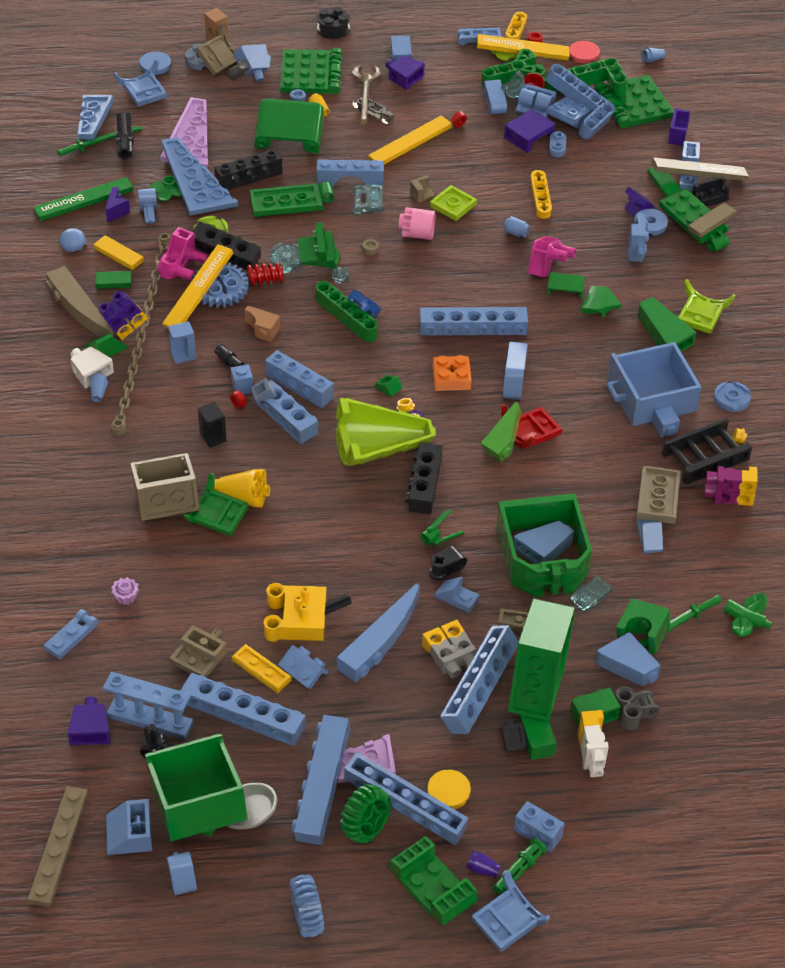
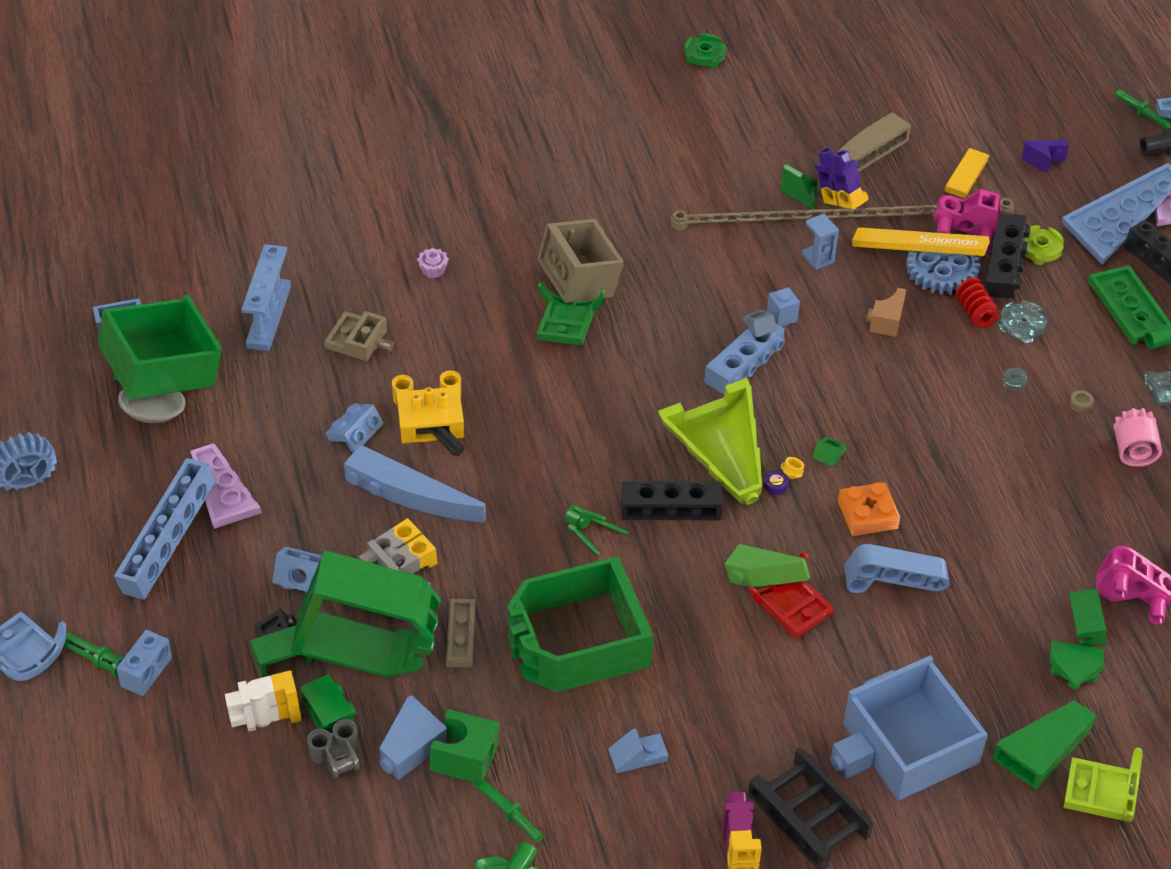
camera: 80 degrees right, 0 degrees up
dark tan plate [28,786,88,908] -> none
green tile [33,177,134,221] -> none
medium blue plate [44,609,99,660] -> none
medium blue hair [59,228,87,252] -> none
dark purple torso [68,696,111,745] -> none
white torso [70,347,114,389] -> none
medium blue cone [90,374,108,402] -> none
green tile [96,271,132,289] -> none
medium blue beam [138,188,157,224] -> none
black axle [140,724,175,758] -> none
green plate [149,175,181,202] -> none
medium blue beam [167,852,197,896] -> none
medium blue brick [180,673,306,747] -> none
black panel [198,401,227,448] -> none
black pin [214,344,245,367] -> none
yellow cone [214,469,270,508] -> none
red tile [230,390,247,409] -> none
yellow tile [232,644,292,693] -> none
medium blue brick [265,350,334,408] -> none
medium blue brick [292,715,351,845] -> none
green piece [298,222,341,269] -> none
green beam [316,281,378,342] -> none
green gear [340,784,392,844] -> none
blue plate [347,289,382,318] -> none
green plate [388,836,478,926] -> none
medium blue brick [420,307,528,335] -> none
yellow tile [427,770,471,810] -> none
black piece [429,546,467,580] -> none
medium blue slope [434,577,479,613] -> none
dark purple cone [466,851,501,878] -> none
medium blue slope [513,521,574,564] -> none
clear light blue slope [570,575,613,611] -> none
dark tan tile [636,466,681,524] -> none
medium blue tile [714,382,751,412] -> none
yellow plate [732,428,747,445] -> none

